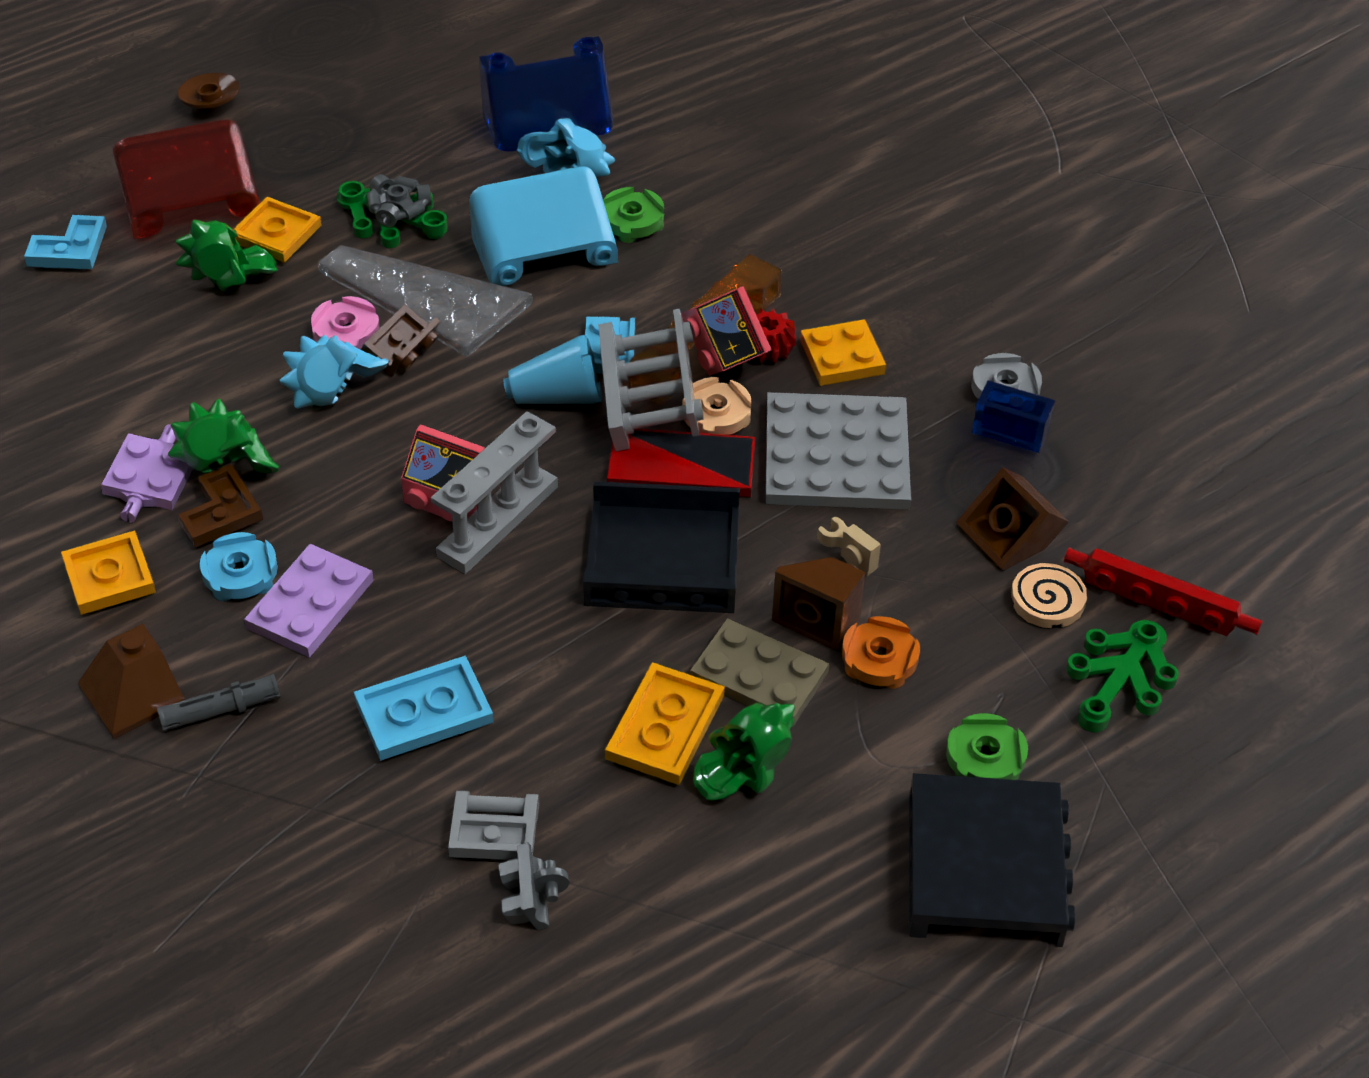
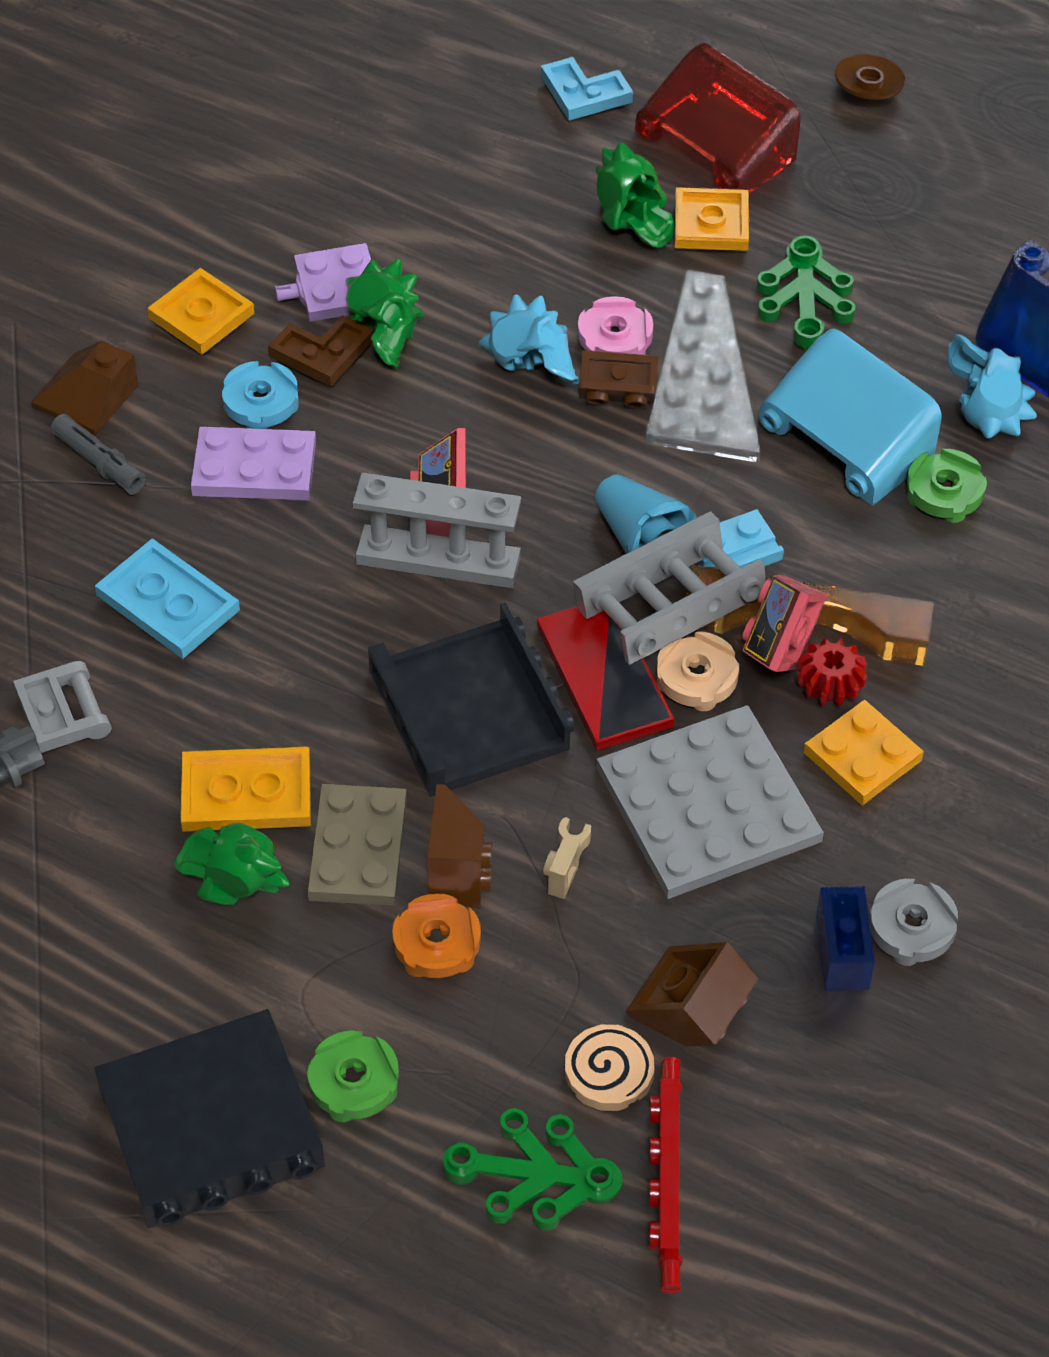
camera: 65 degrees right, 5 degrees up
dark grey piece [366,174,432,227] -> none

